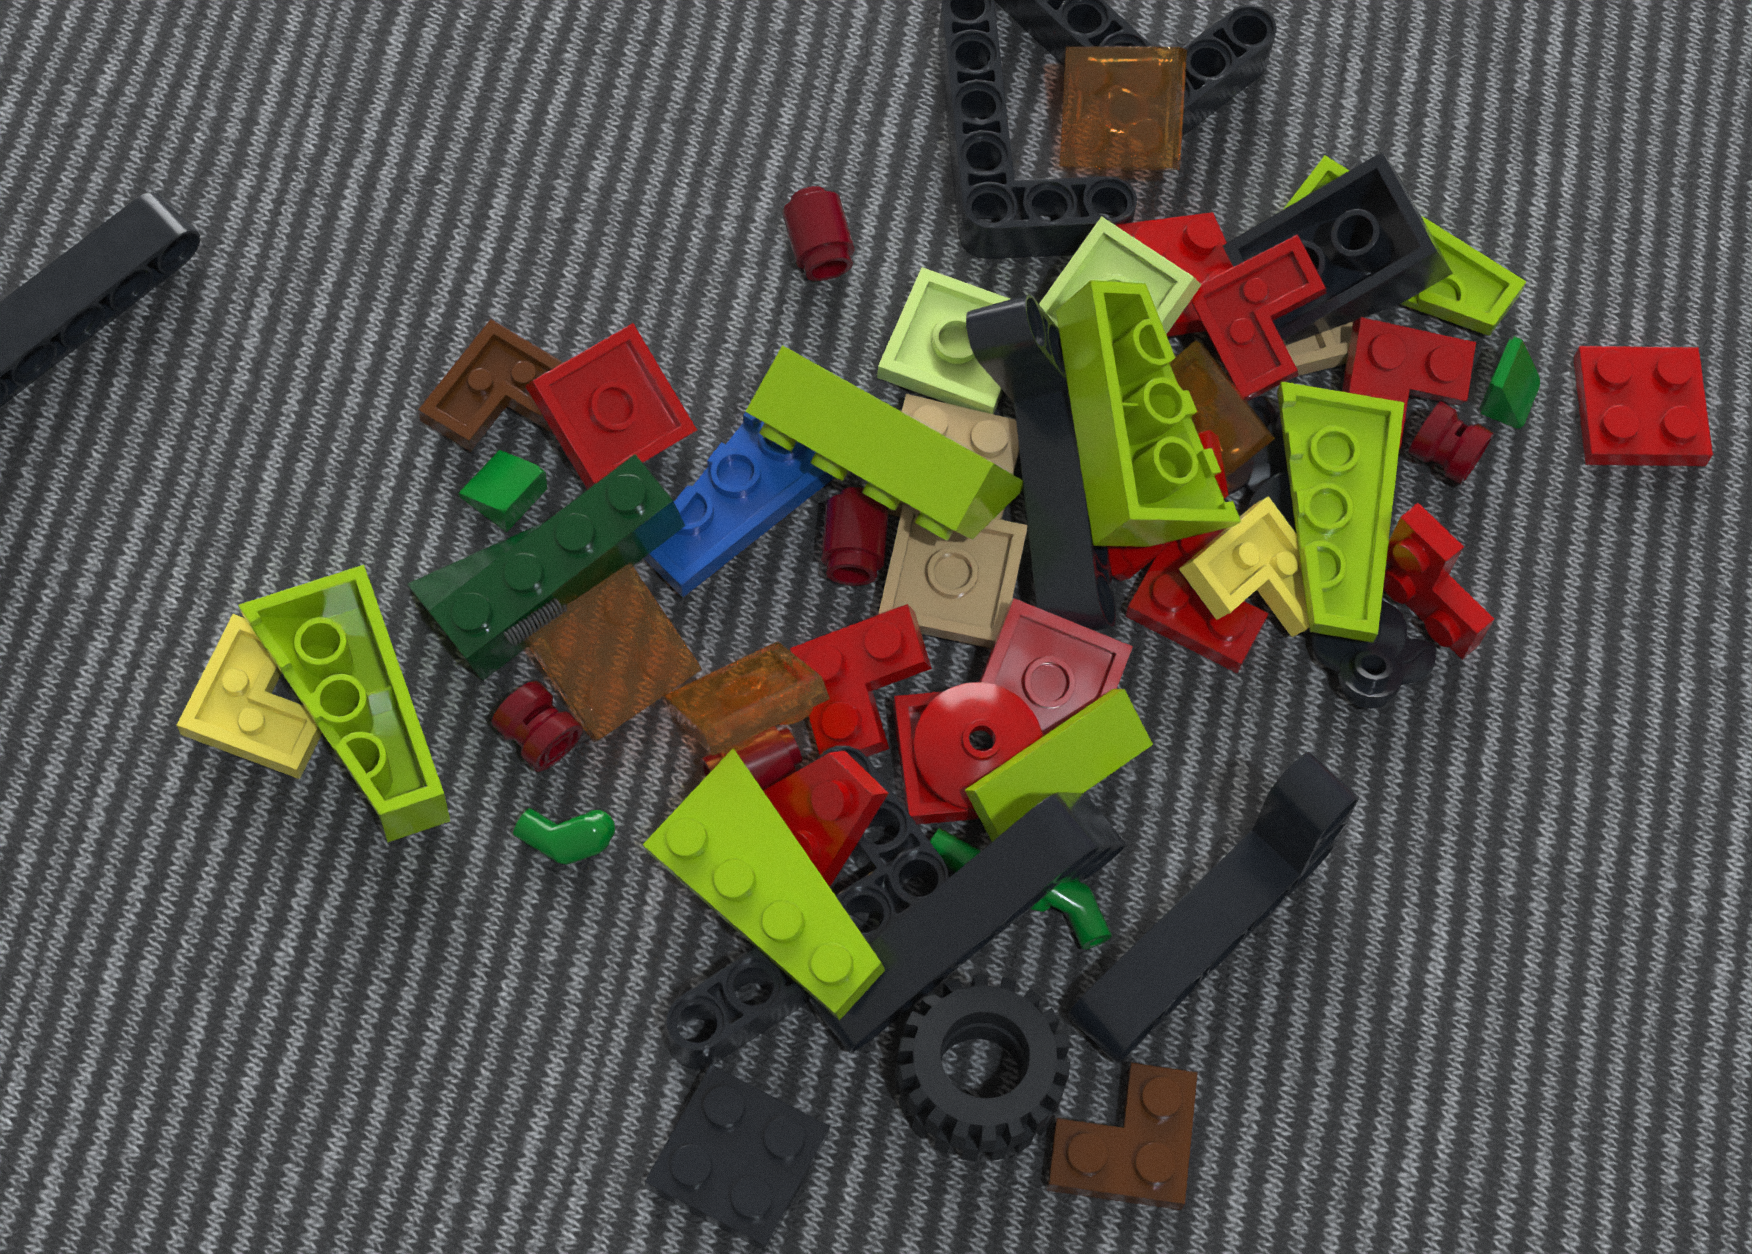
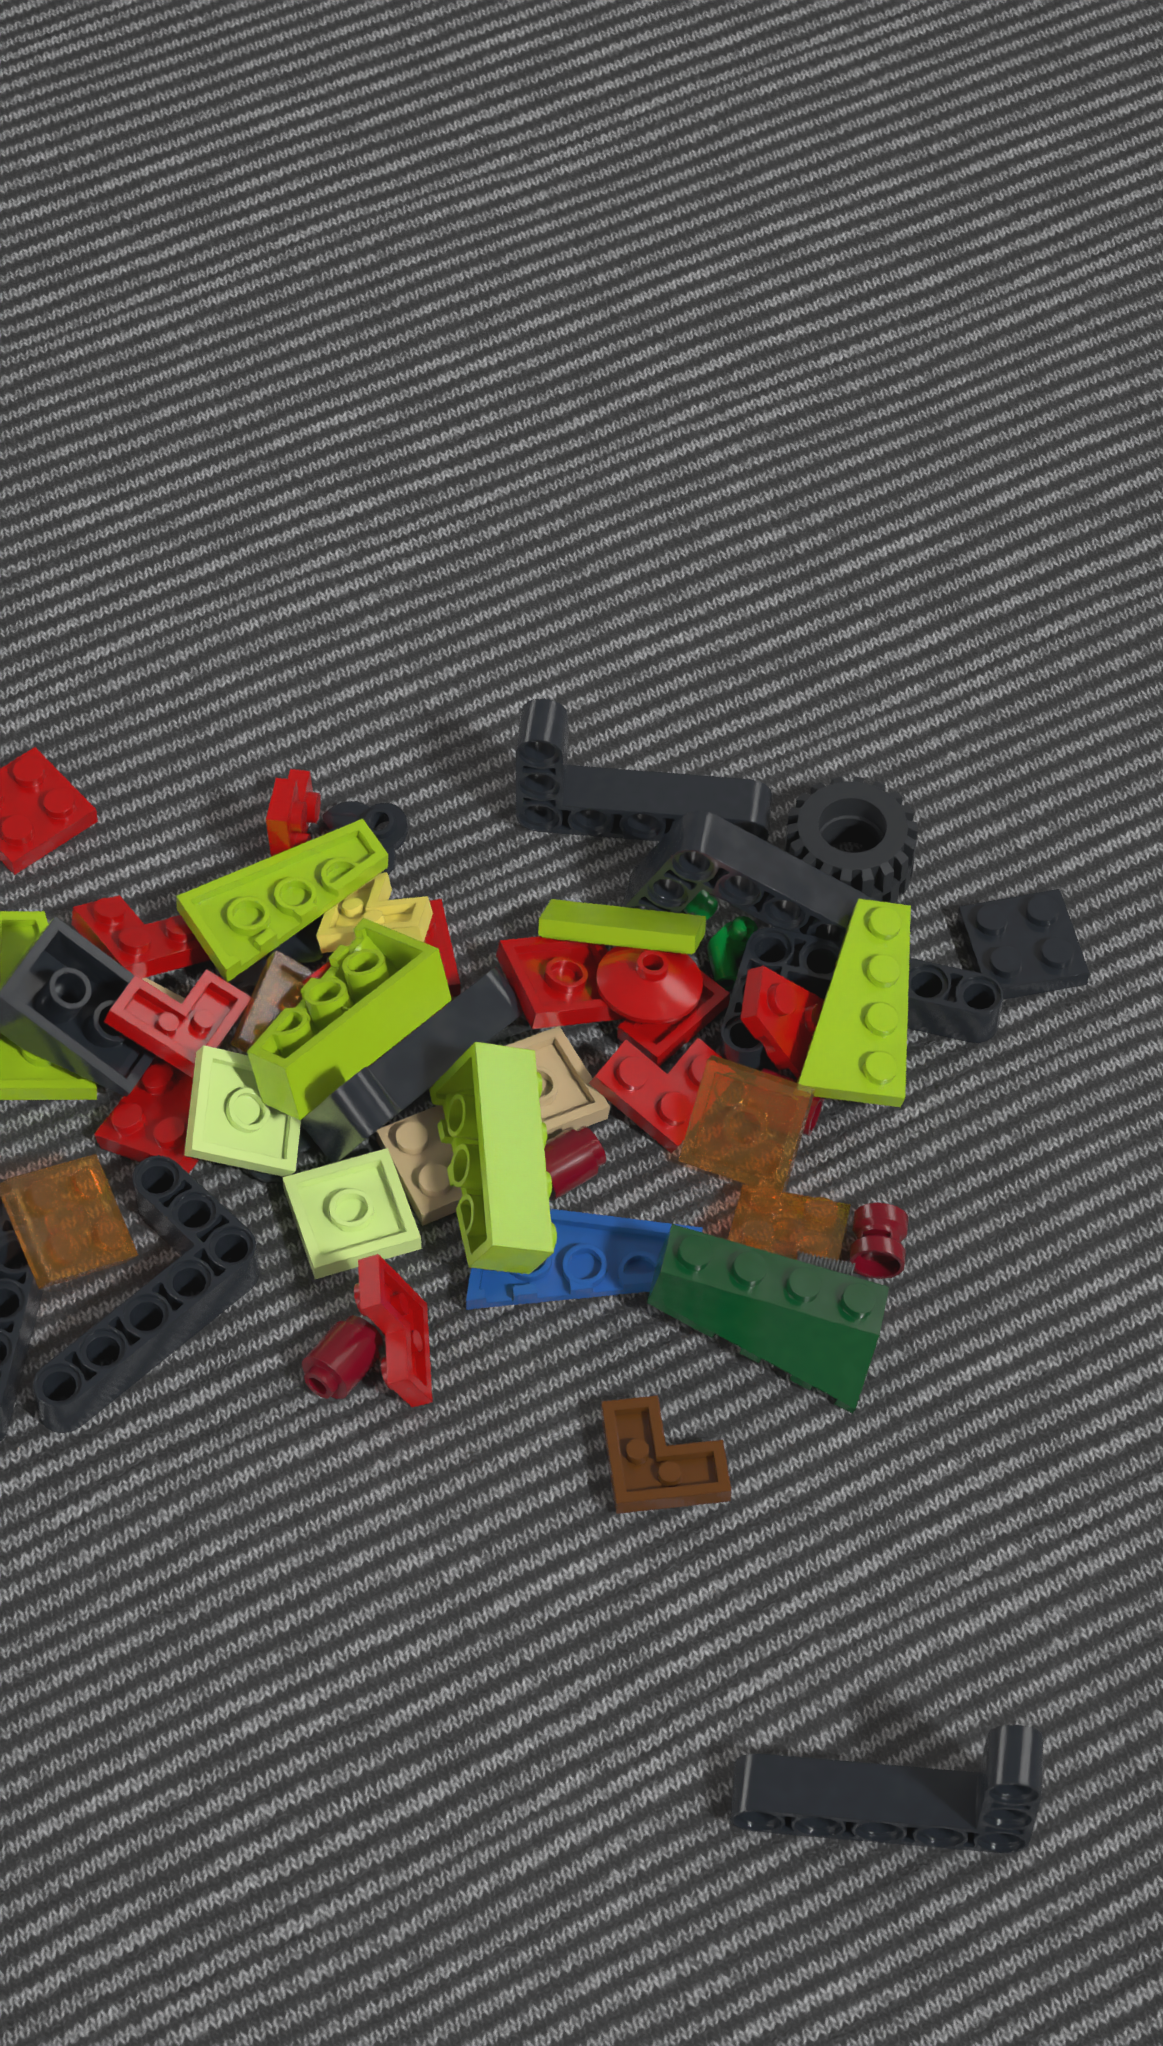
camera: 125 degrees left, 10 degrees down
light yellow plate [177,614,322,779] -> none
lime wedge [238,565,450,842] -> none
green slope [459,450,548,532] -> none
green arm [513,808,615,865] -> none
red plate [525,323,697,490] -> none
reddish brown plate [1047,1063,1198,1210] -> none
dark red wheel [1408,401,1494,486] -> none
green slope [1479,336,1540,429] -> none
none -> red plate [354,1254,433,1408]

